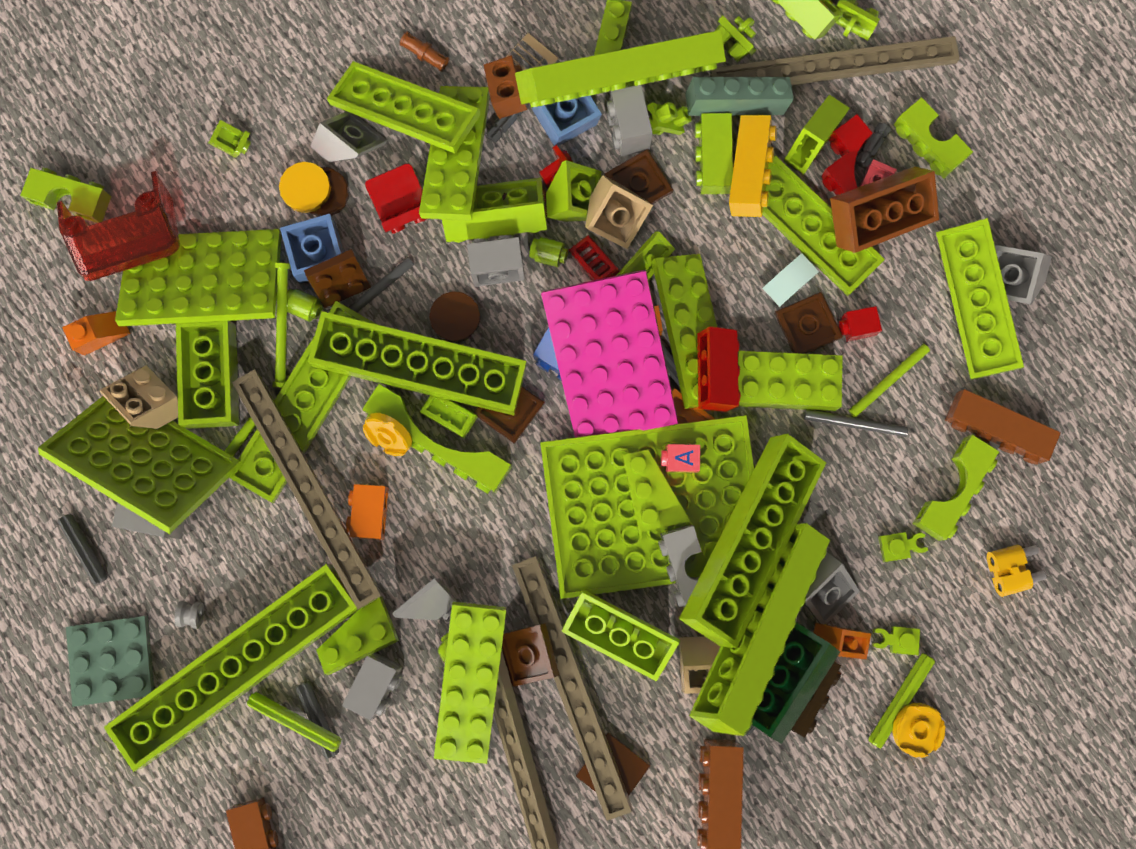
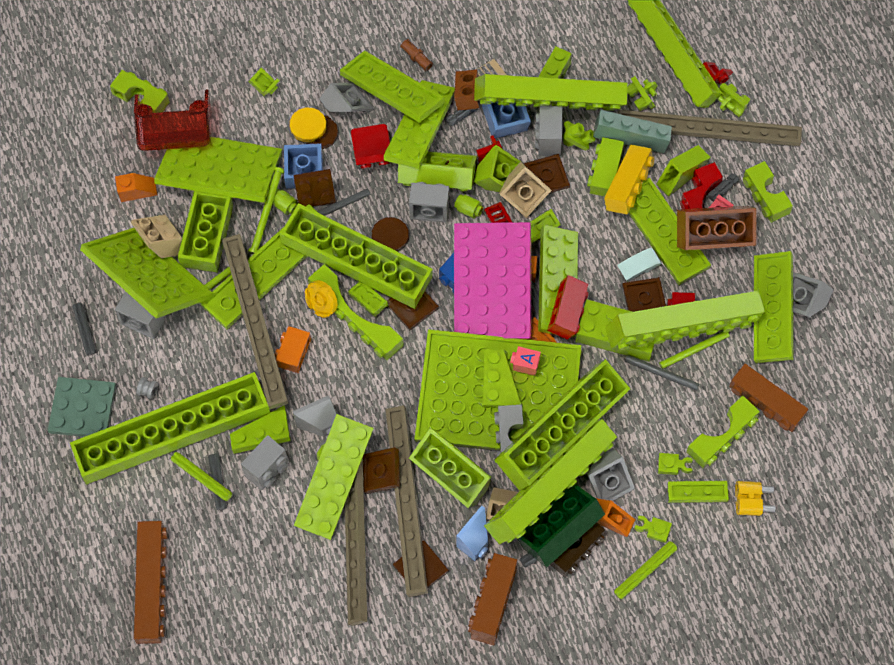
camera: 15 degrees right, 15 degrees down
yellow tile [892,703,946,758] -> none
none -> light blue slope [456,506,488,561]
none -> lime brick [605,291,765,350]
none -> lime plate [667,481,729,503]

